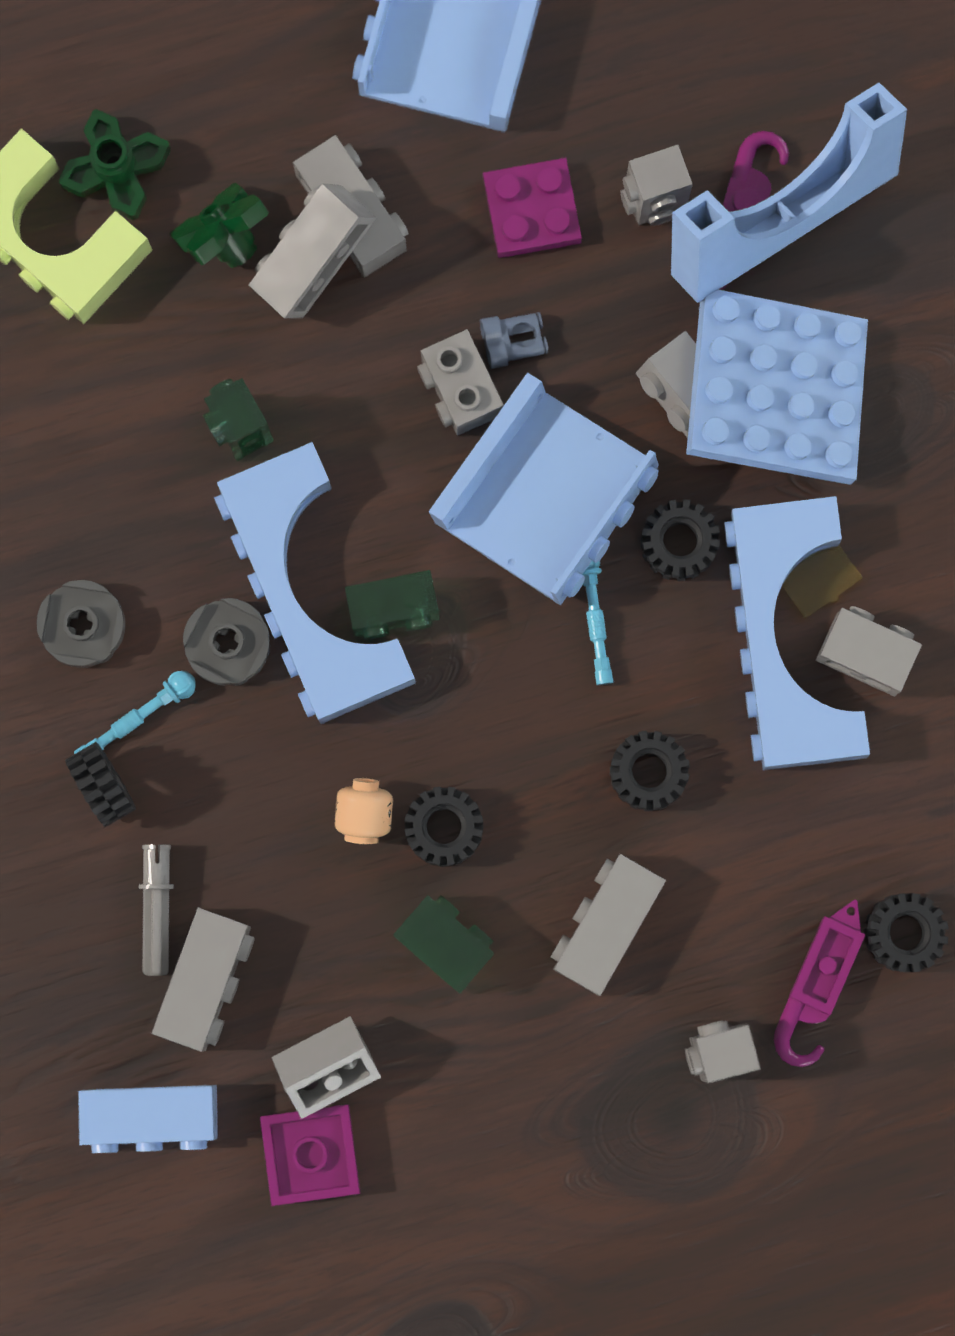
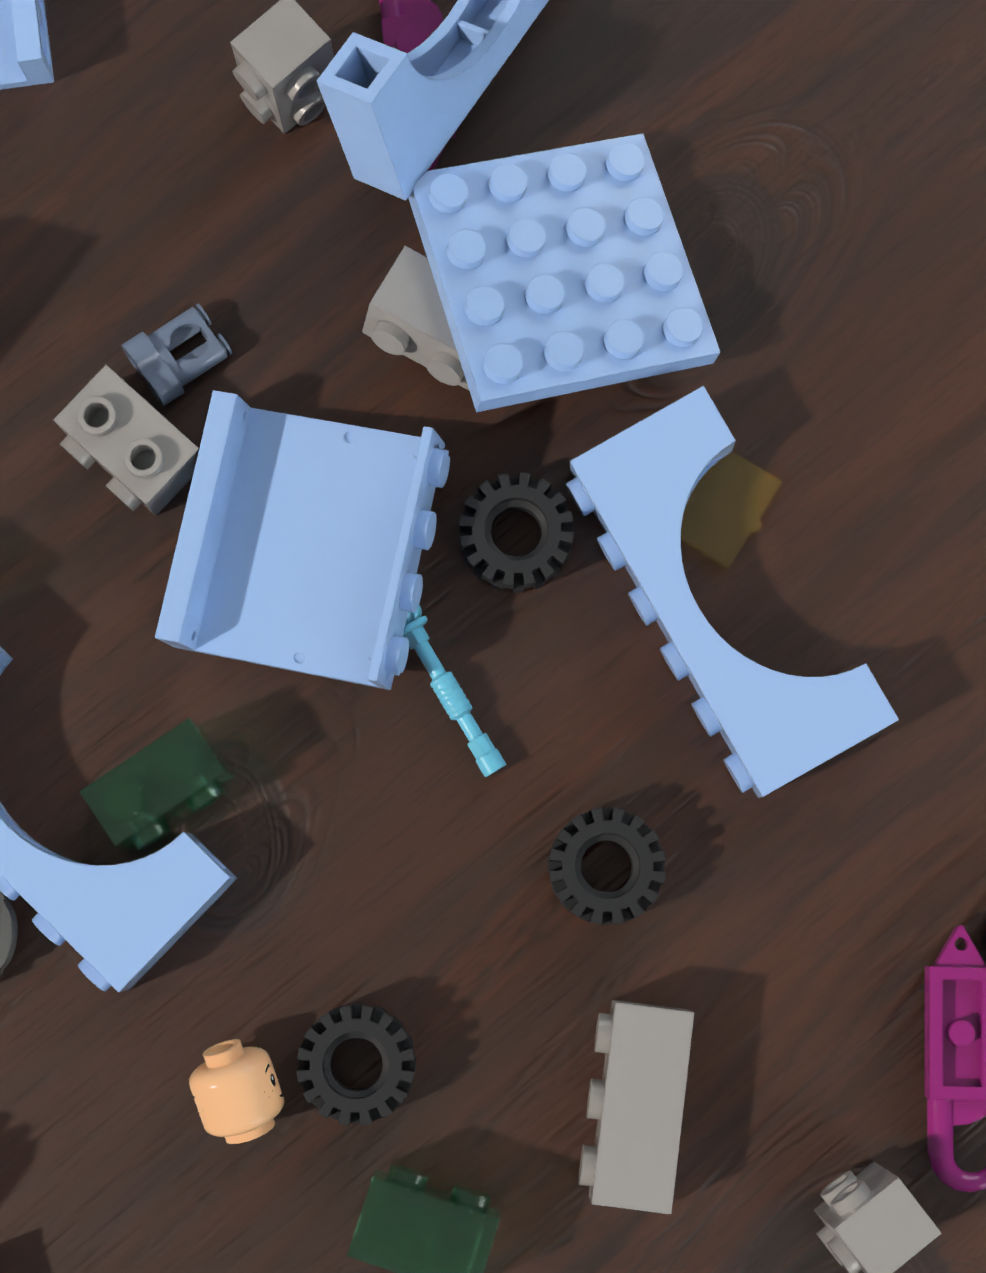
camera: 25 degrees left, 0 degrees up
magenta plate [483,158,582,258] -> none
light grey brick [816,606,922,697] -> none

